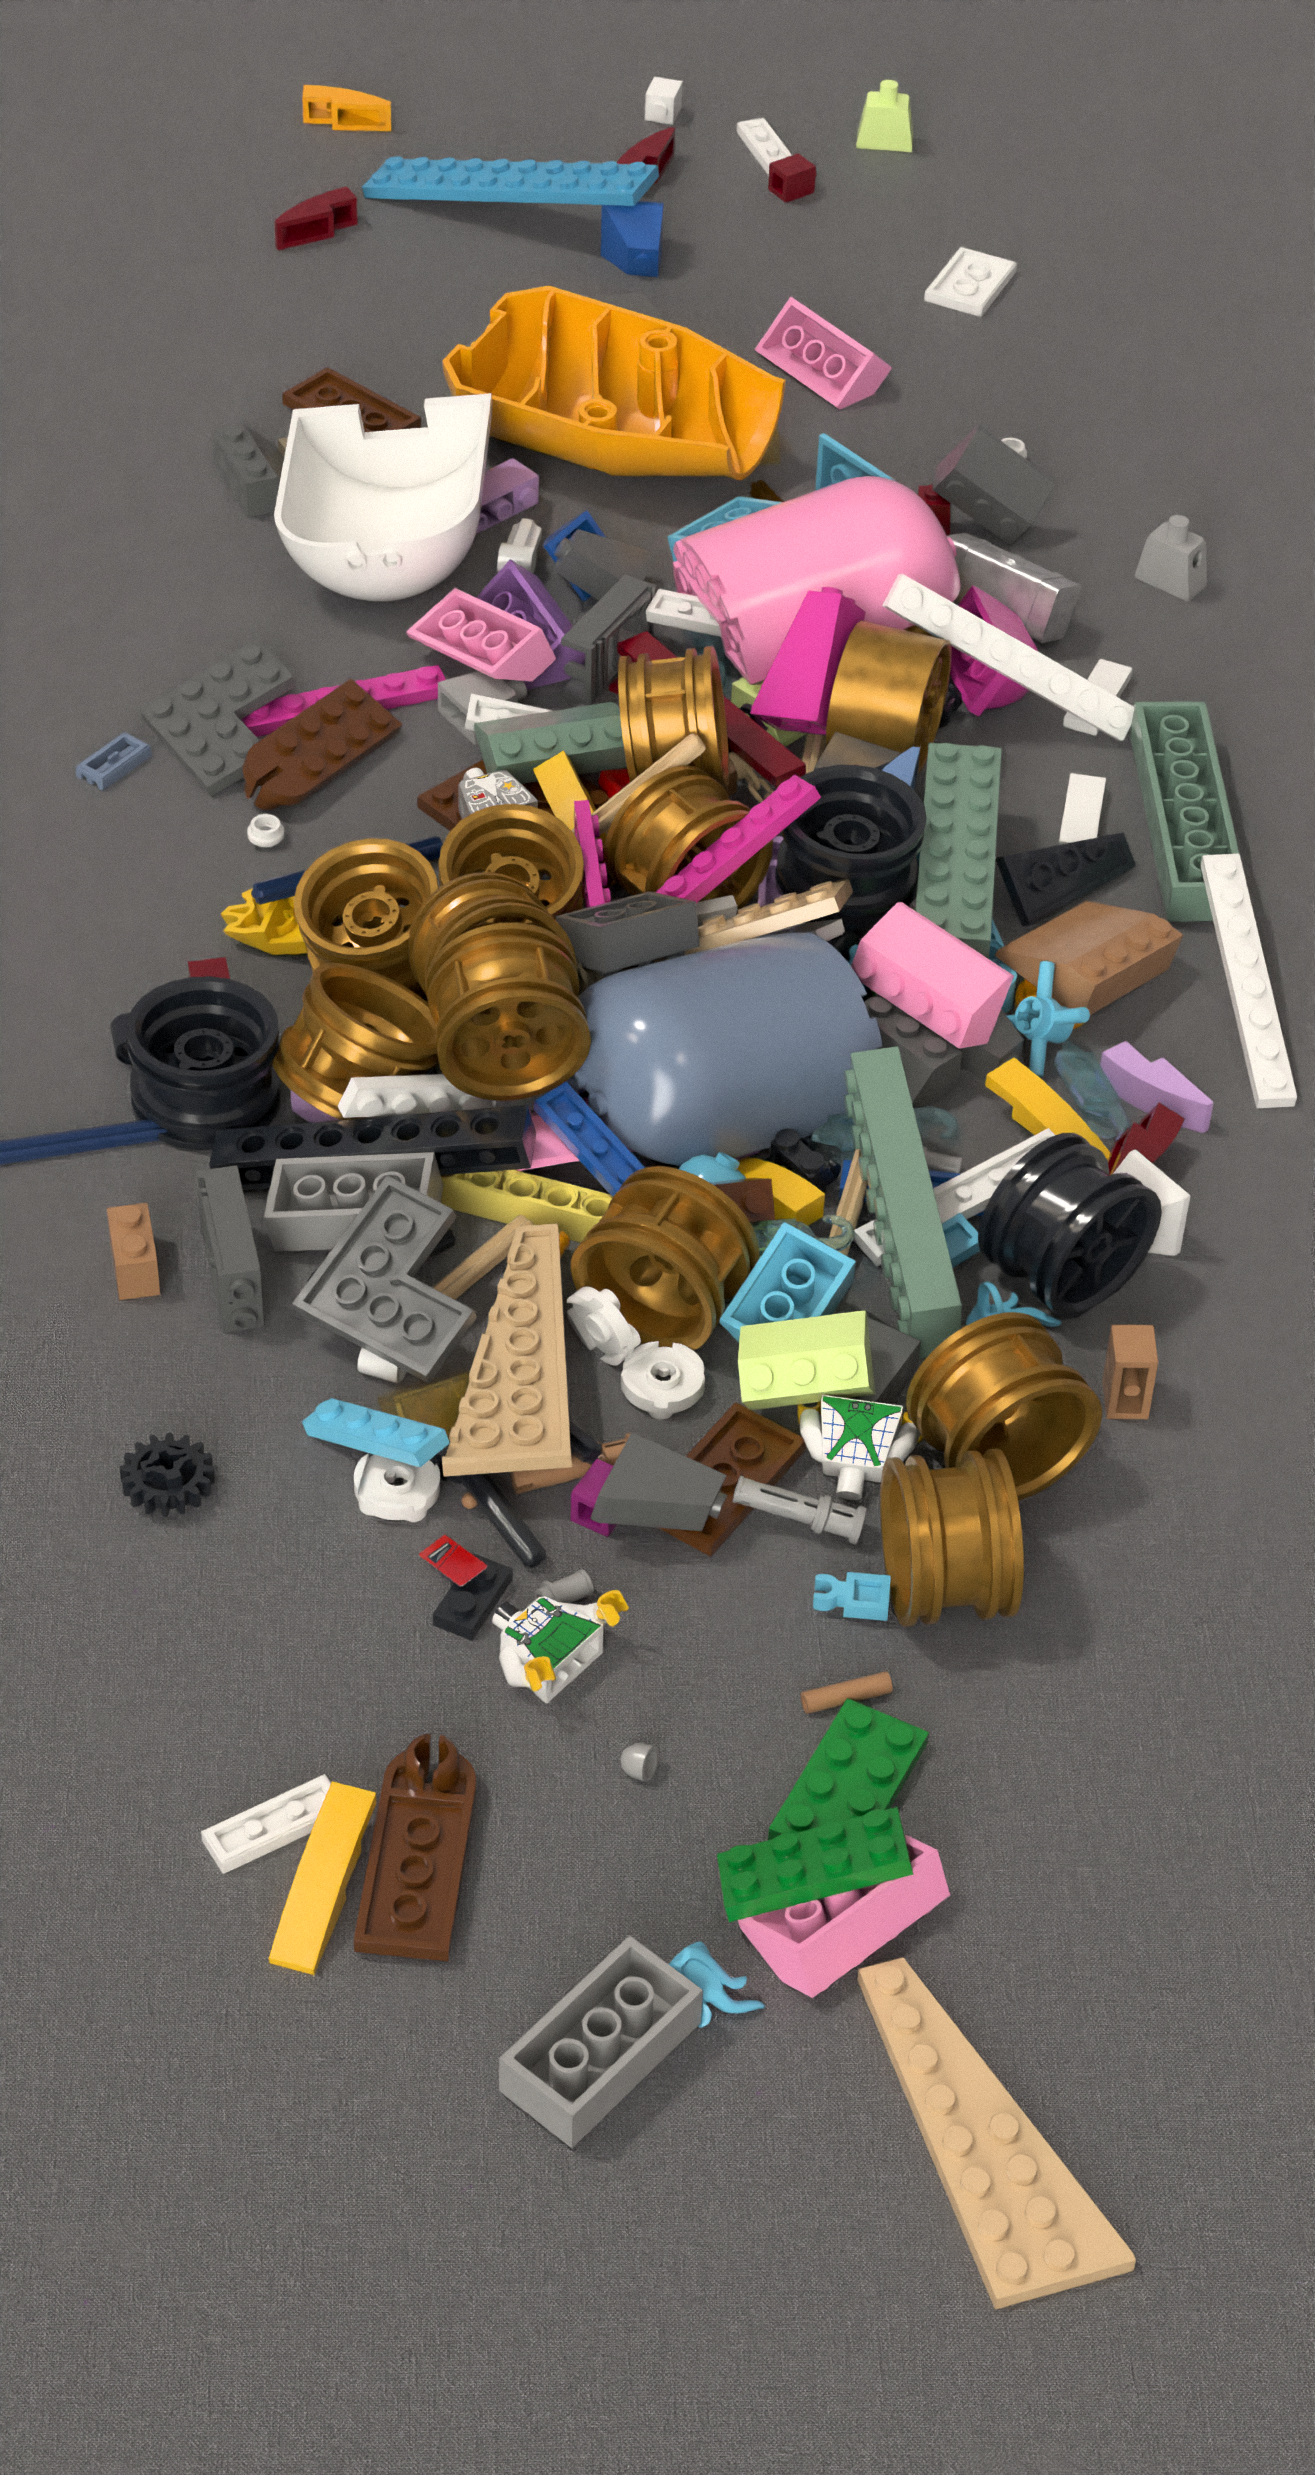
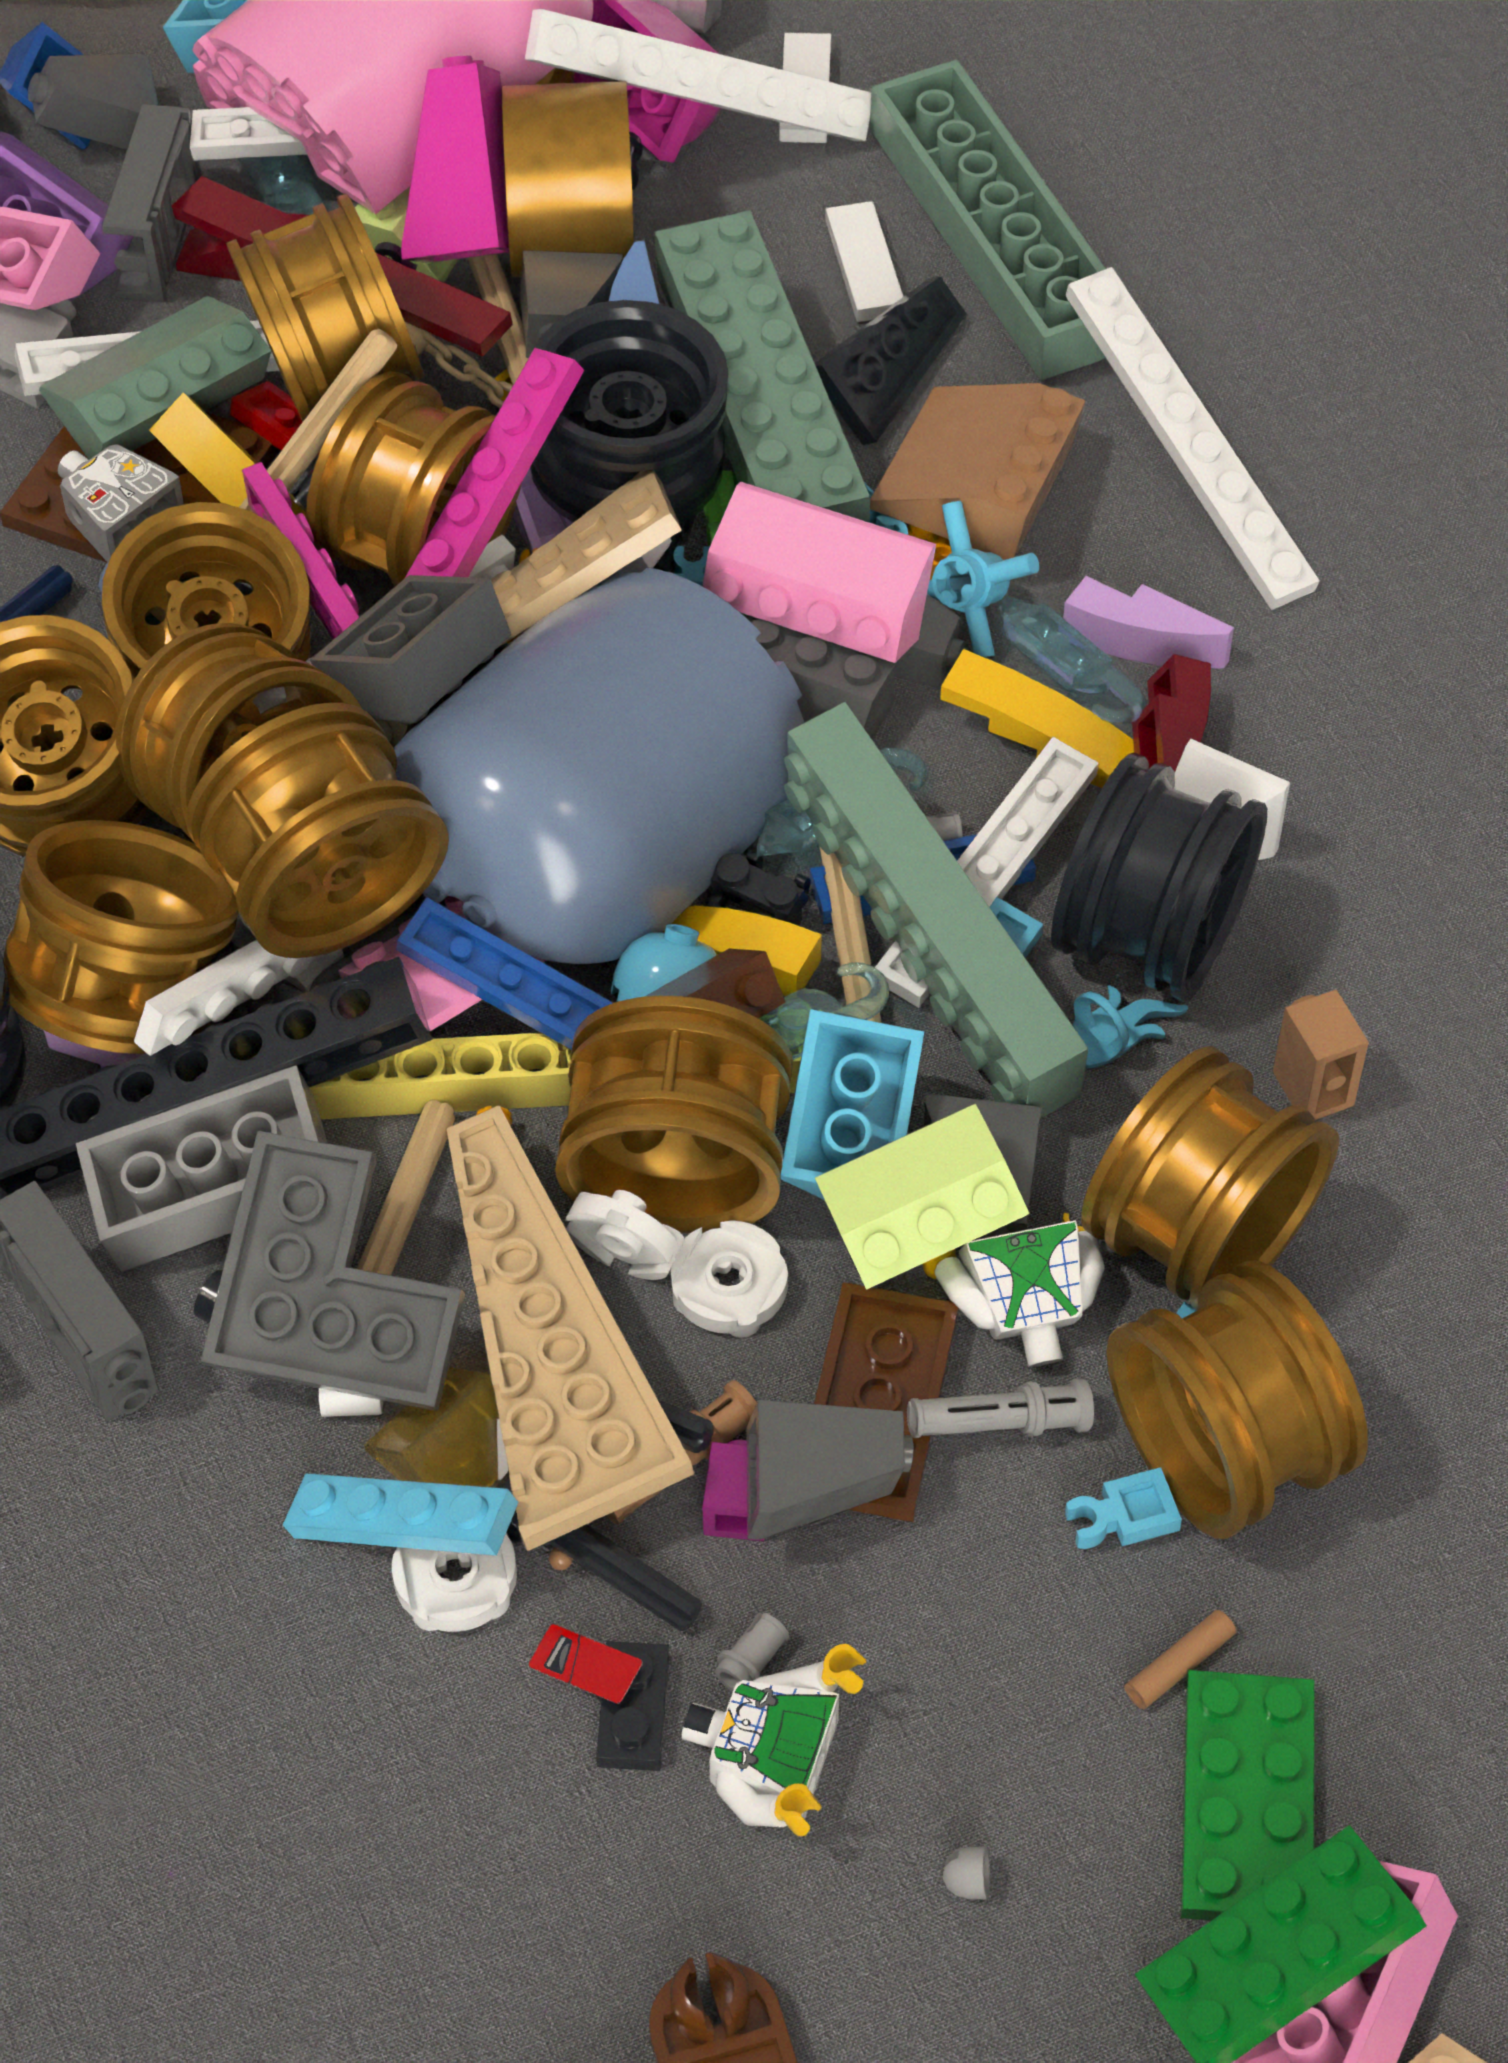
camera: 20 degrees left, 10 degrees up
black gear [120,1433,215,1517] -> none

